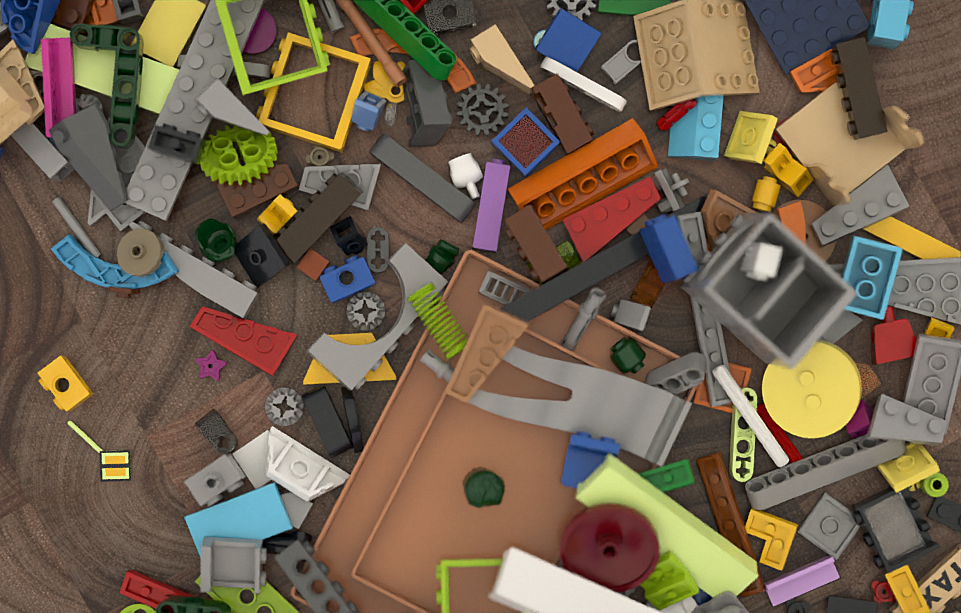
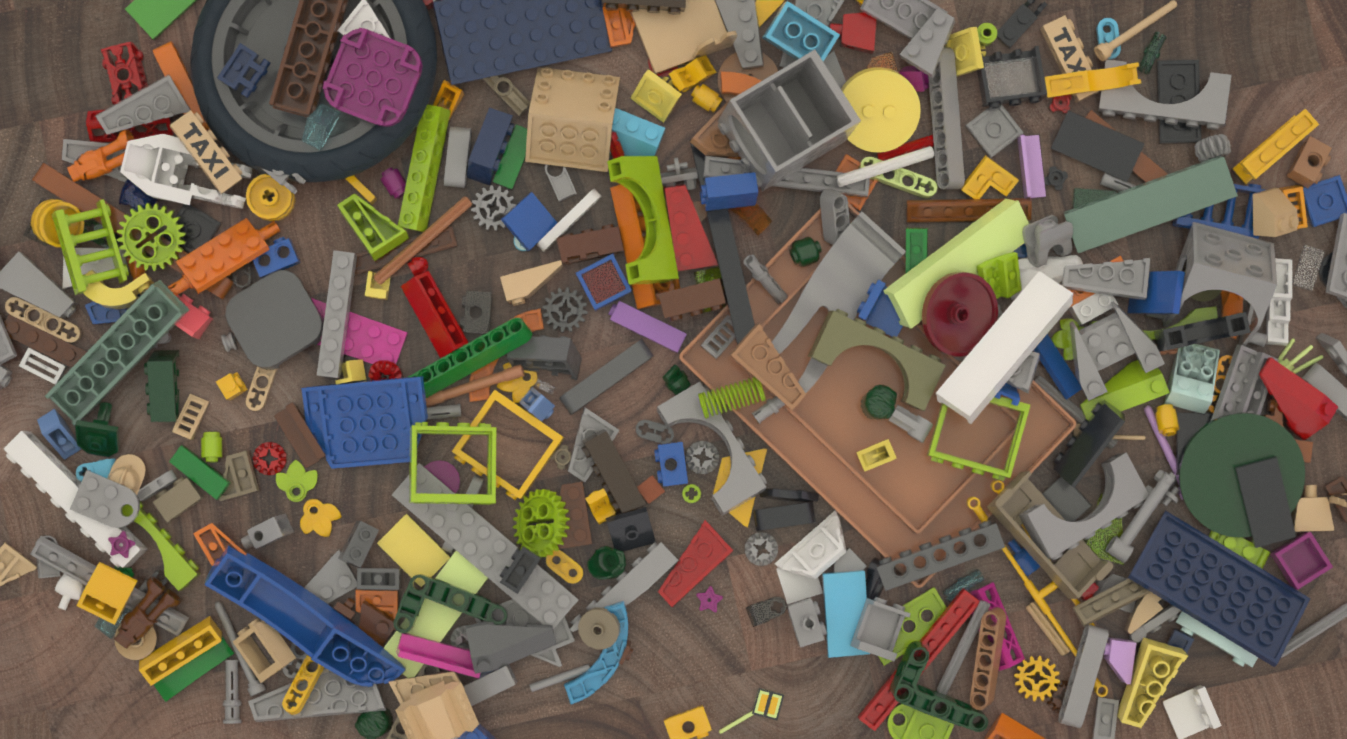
camera: 80 degrees left, 0 degrees up
light grey slope [195,79,270,135] -> none
black brick [330,216,368,256] -> none
white piece [448,153,484,200] -> none
light grey slope [610,299,651,332] -> none
white brick [740,242,783,281] -> none
none -> yellow plate [546,550,583,584]
none -> lime arch [607,156,679,285]
none -> lime bush [682,484,701,503]
none -> olive arch [808,309,946,411]
none -> light yellow slope [856,439,897,472]
none -> light grey piece [888,405,933,443]

